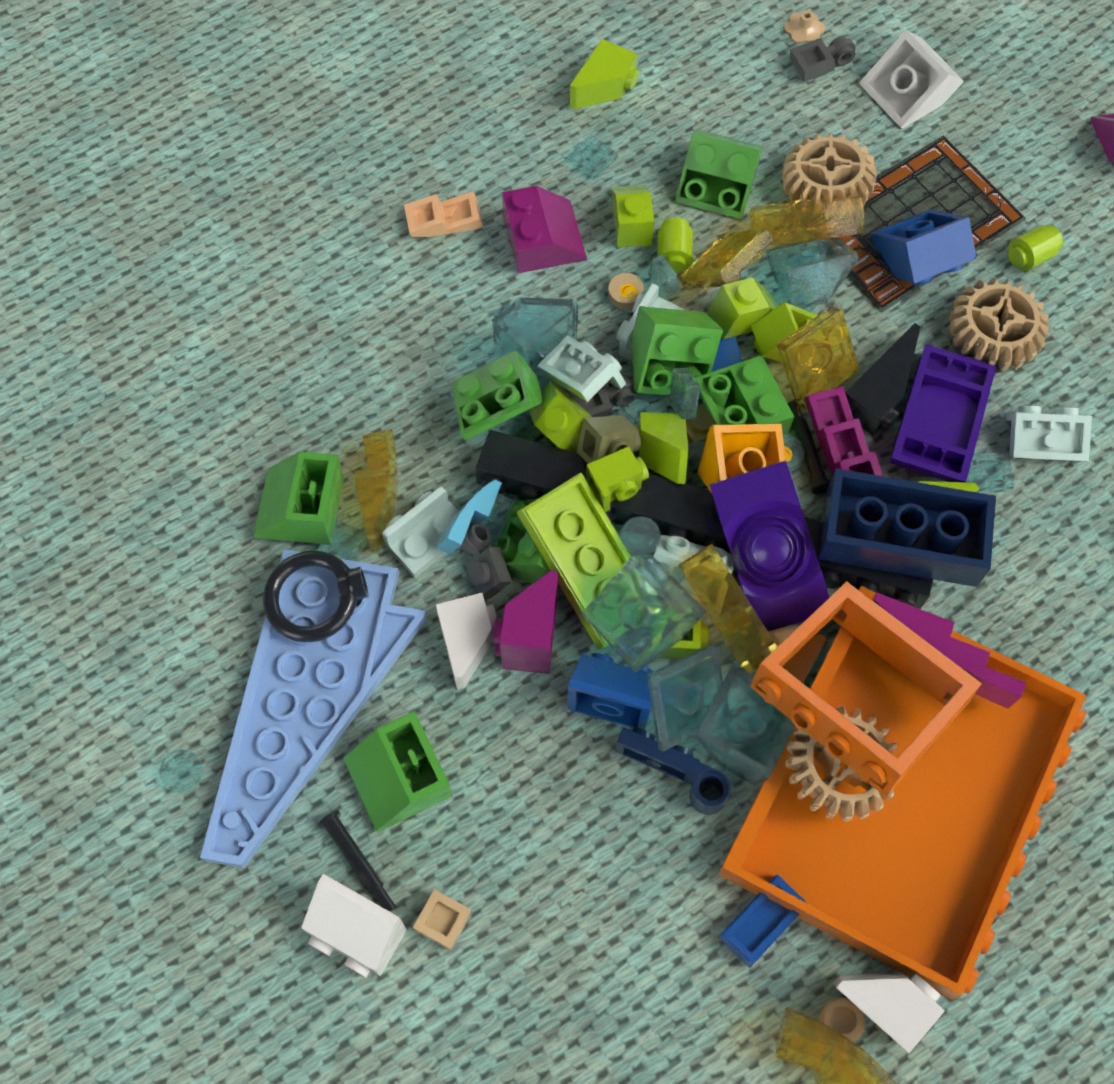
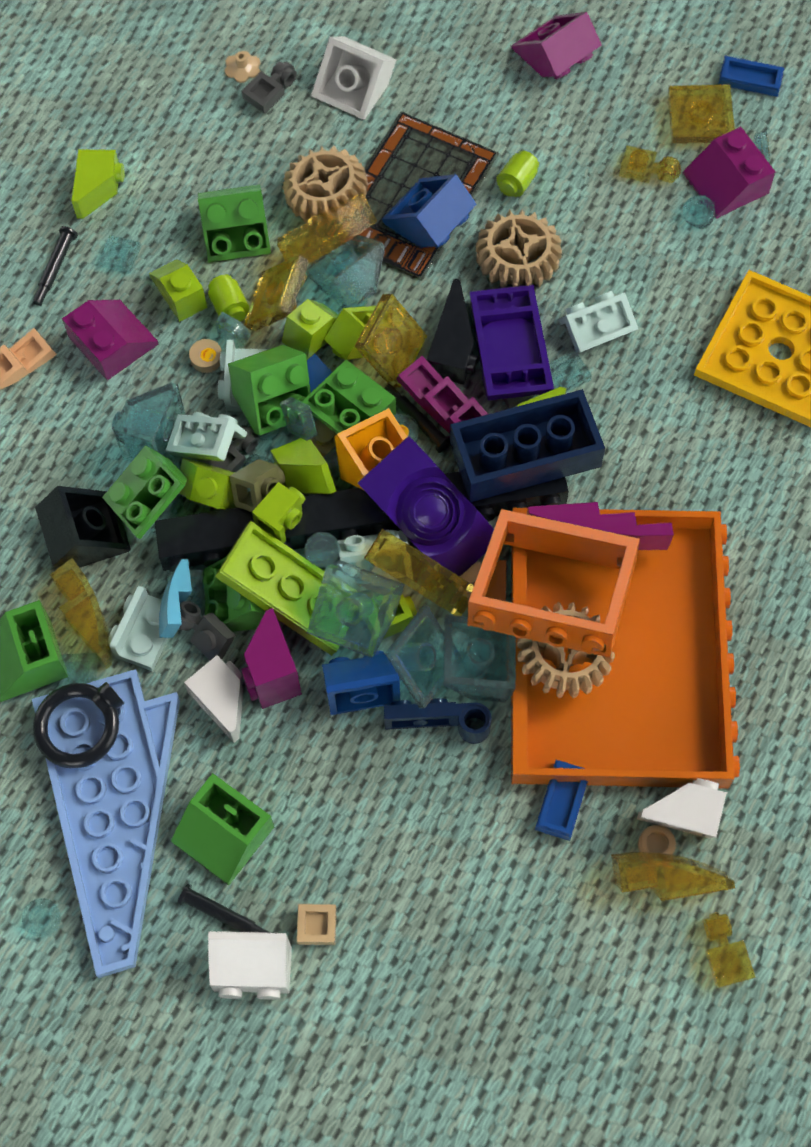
camera: 25 degrees left, 0 degrees up
none -> black piece [33,226,78,306]
none -> black slope [35,486,131,568]

